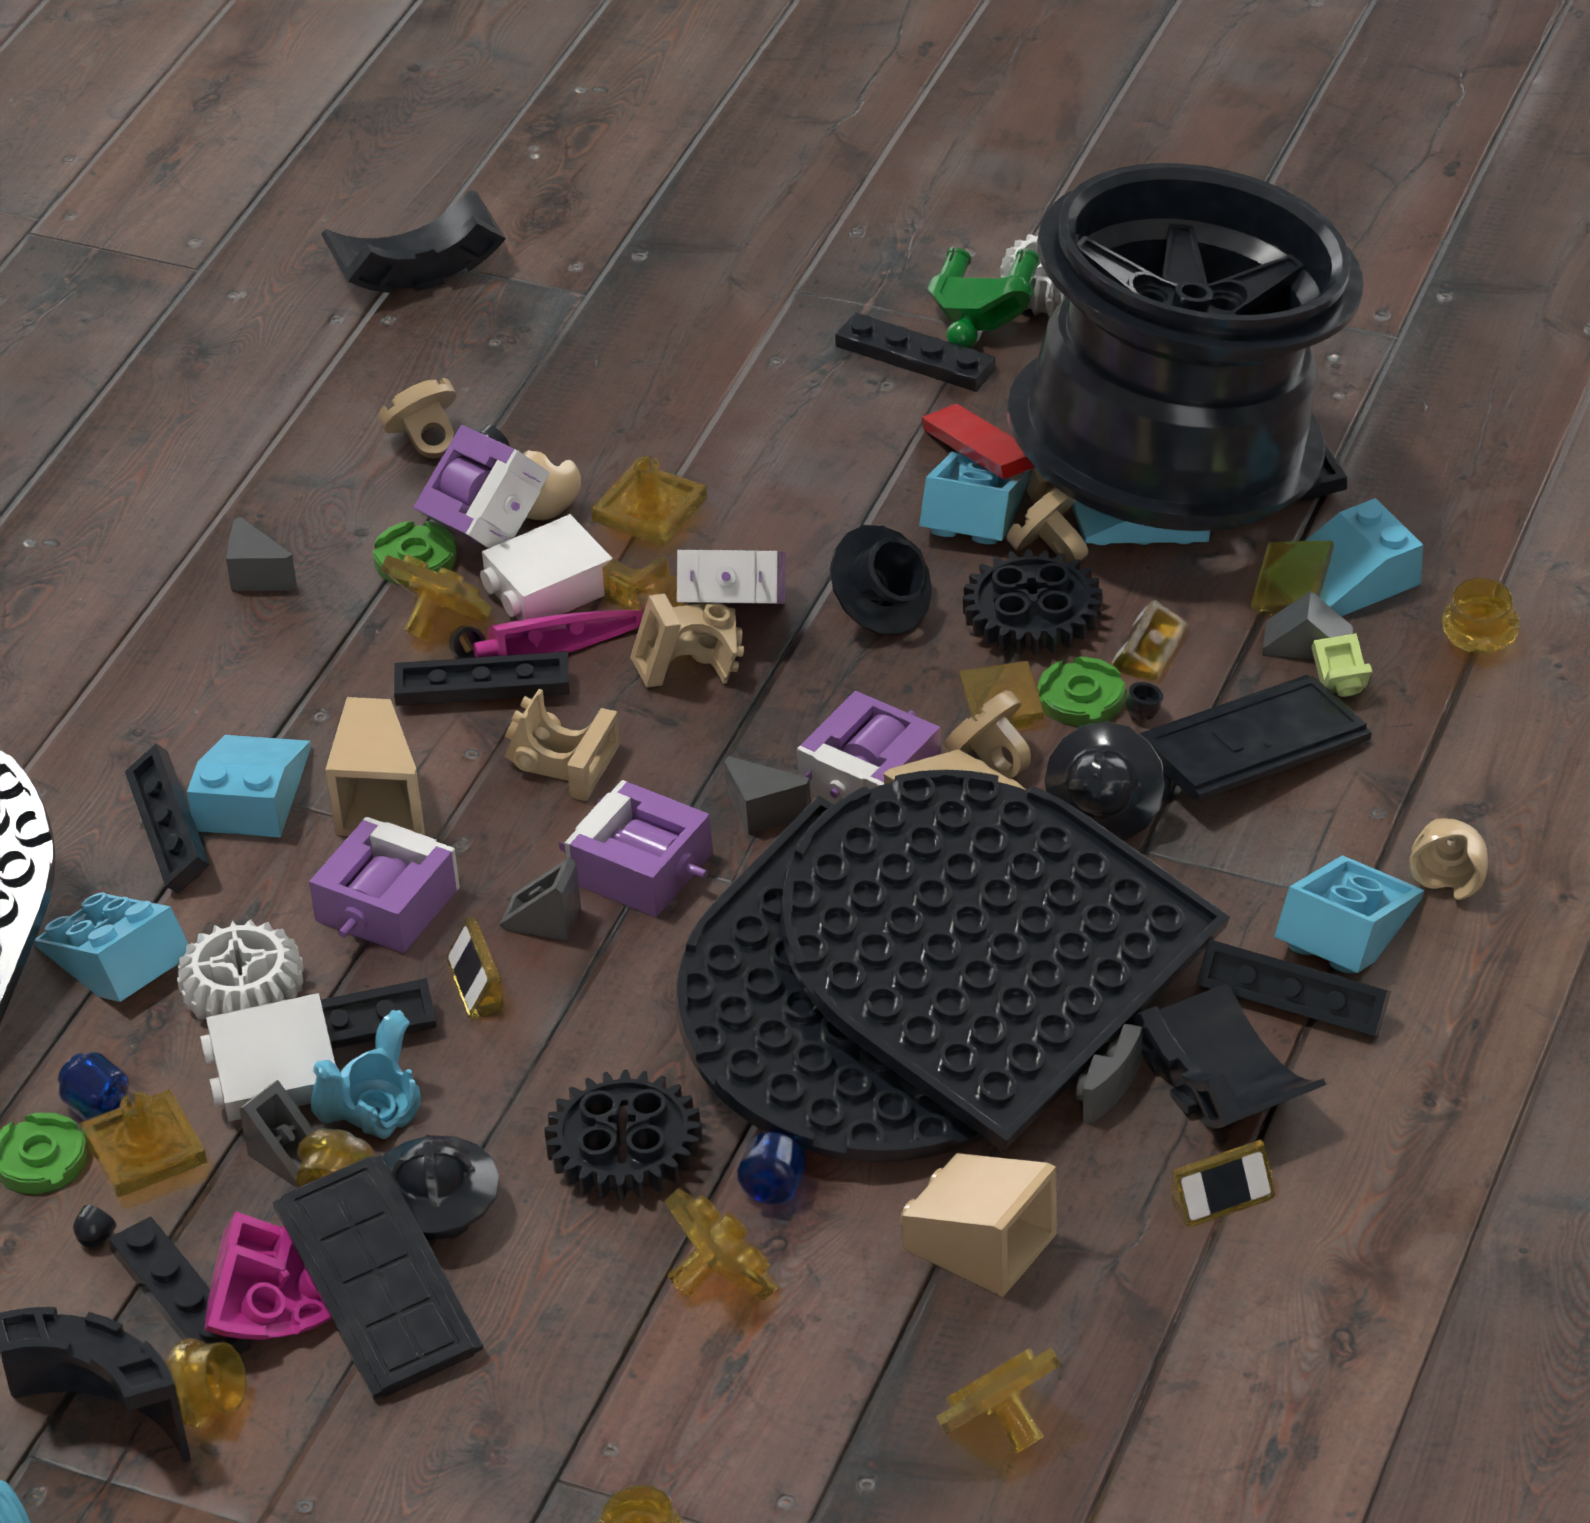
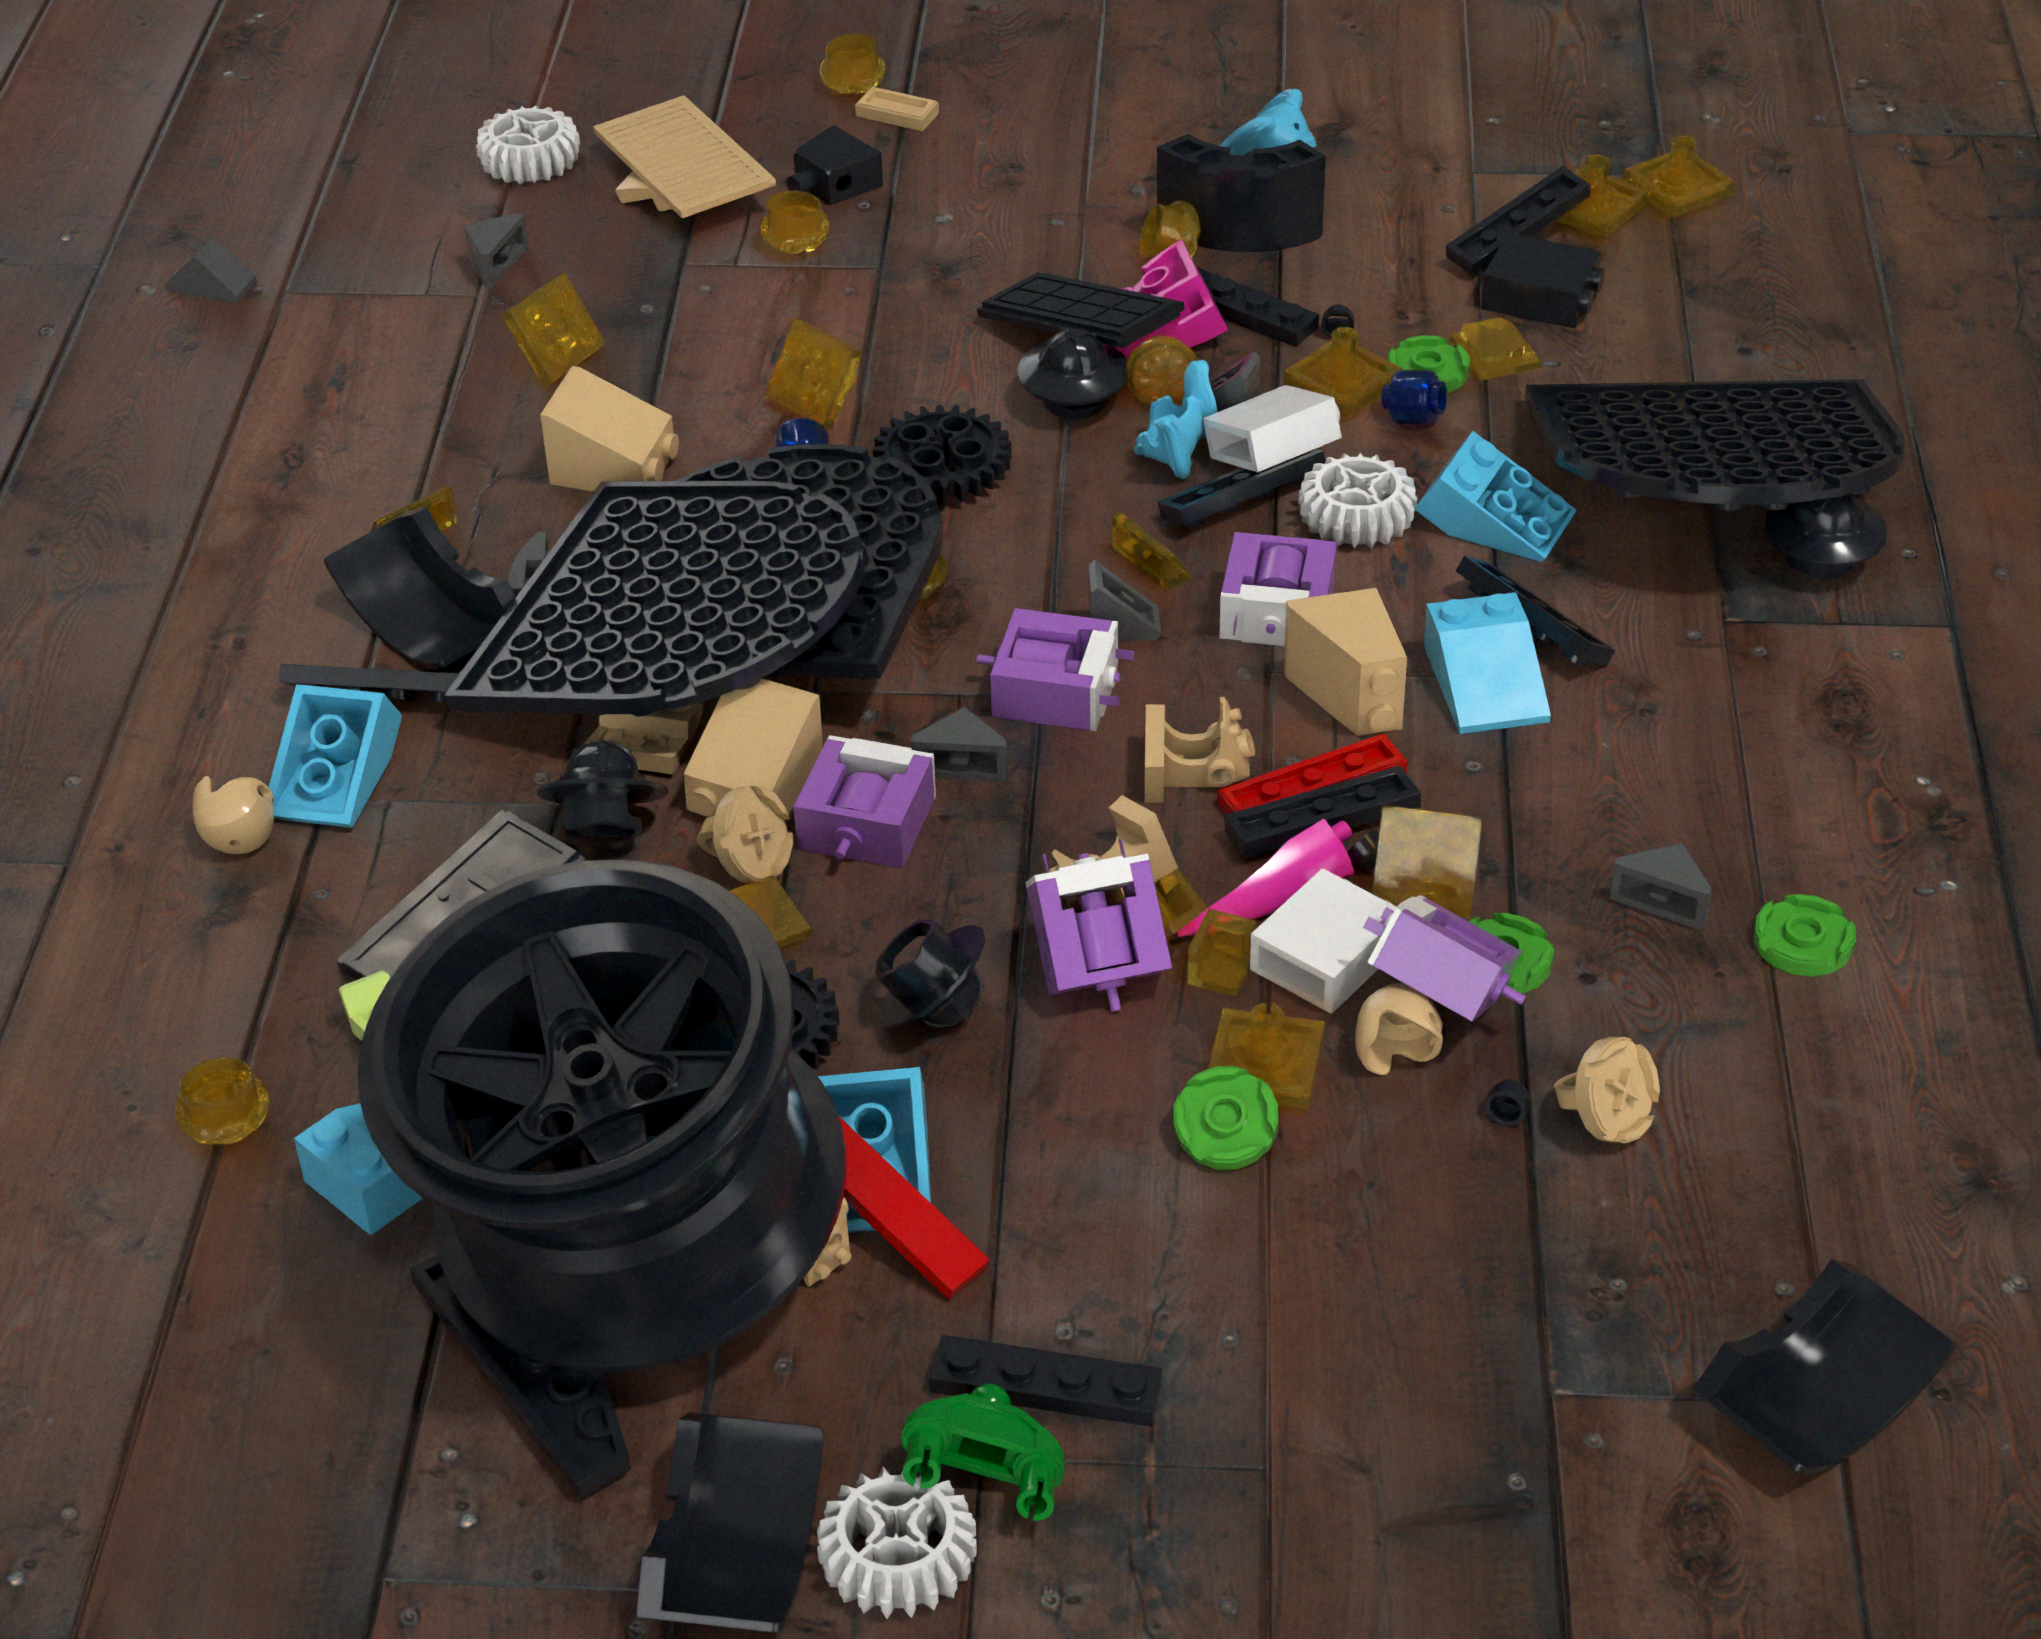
camera: 160 degrees right, 0 degrees up
none -> bright green tile [1174,1066,1278,1170]
none -> red tile [1217,733,1408,814]
none -> bright green tile [1753,894,1856,977]

